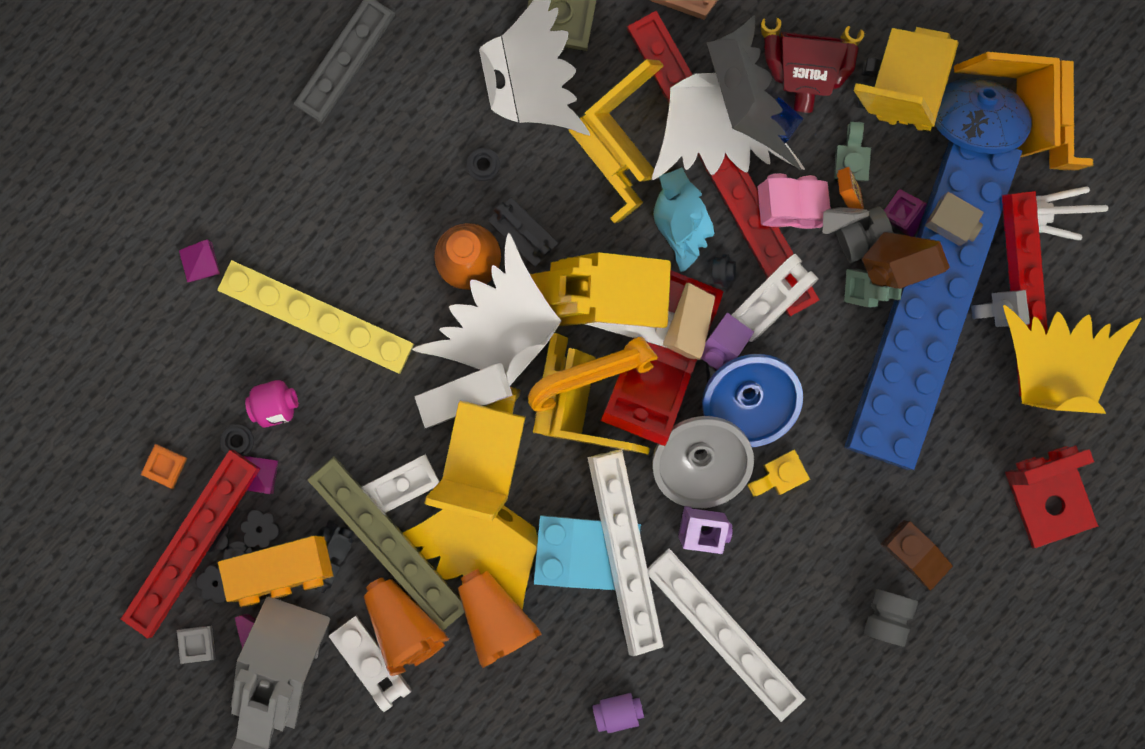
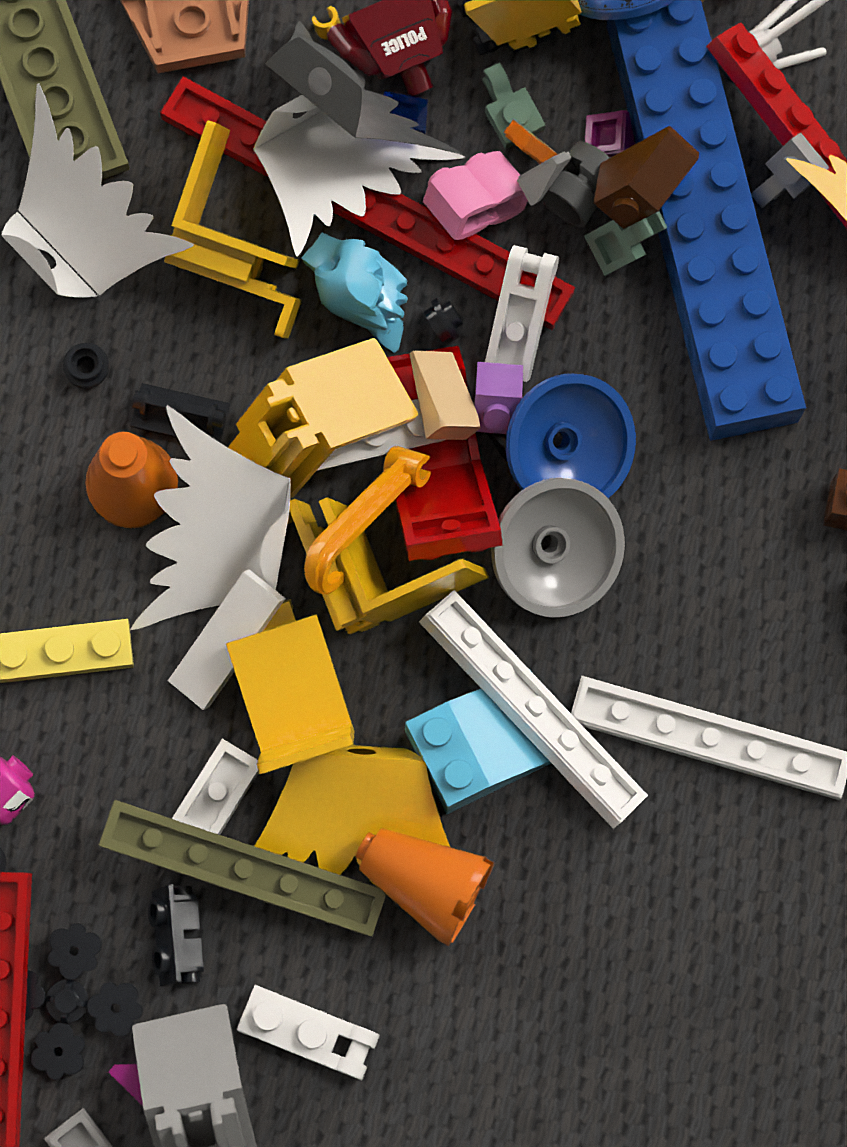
camera: 35 degrees left, 10 degrees down
light orange brick [218,536,334,607] -> none
magenta slope [245,456,278,494] -> none
orange cone [364,577,449,676] -> none
medium lavender brick [593,693,644,733] -> none
medium lavender brick [678,506,732,554] -> none
yellow plate [747,450,810,497] -> none
dark tan brick [924,192,984,246] -> none

